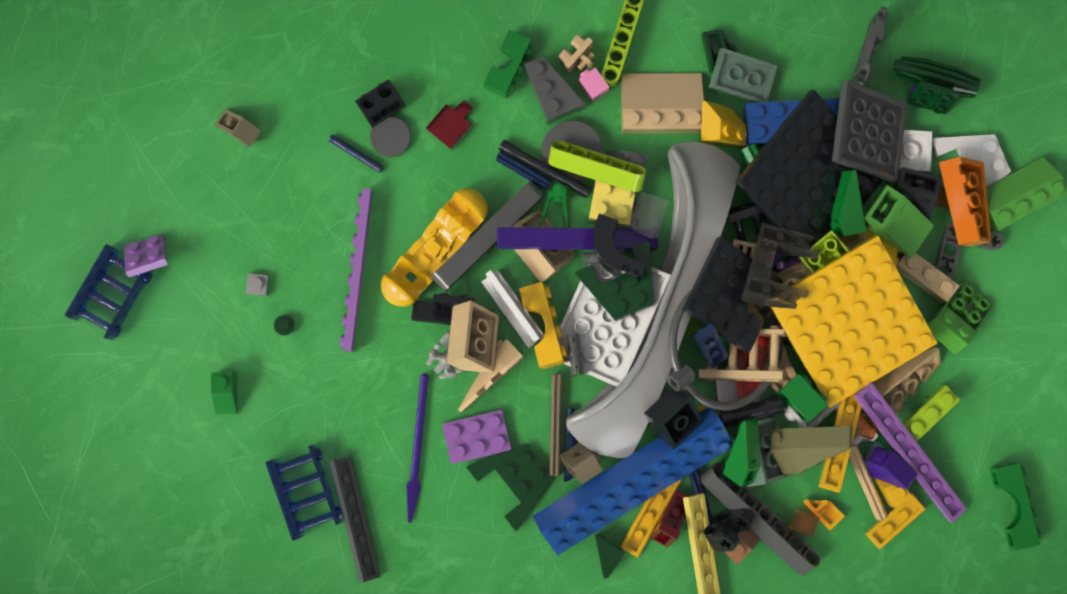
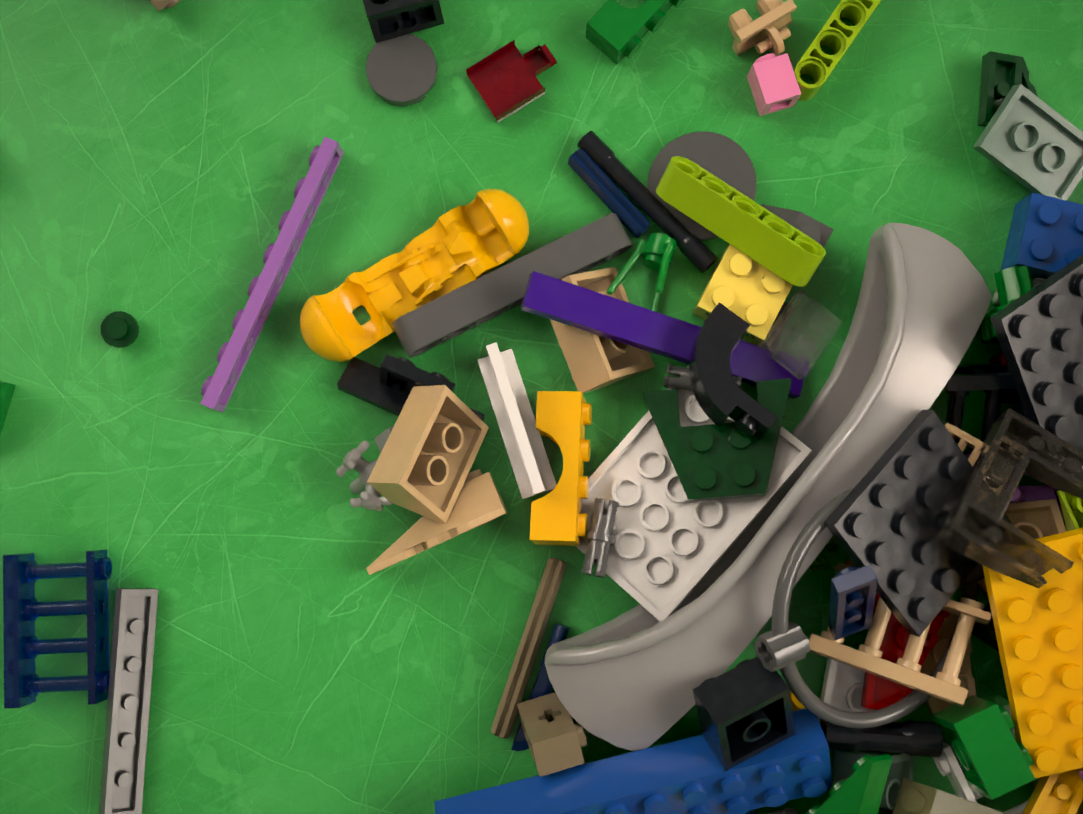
camera: 20 degrees right, 0 degrees up
light grey plate [246,273,269,296] -> none
dark blue bar [328,134,384,173] -> none
dark purple piece [406,373,429,523] -> none
medium lavender plate [442,410,511,464] -> none
dark green wing [466,445,552,531] -> none
dark grey wedge [524,57,585,124] -> none
tan slope [621,73,704,134] -> none
yellow slope [701,101,747,148] -> none

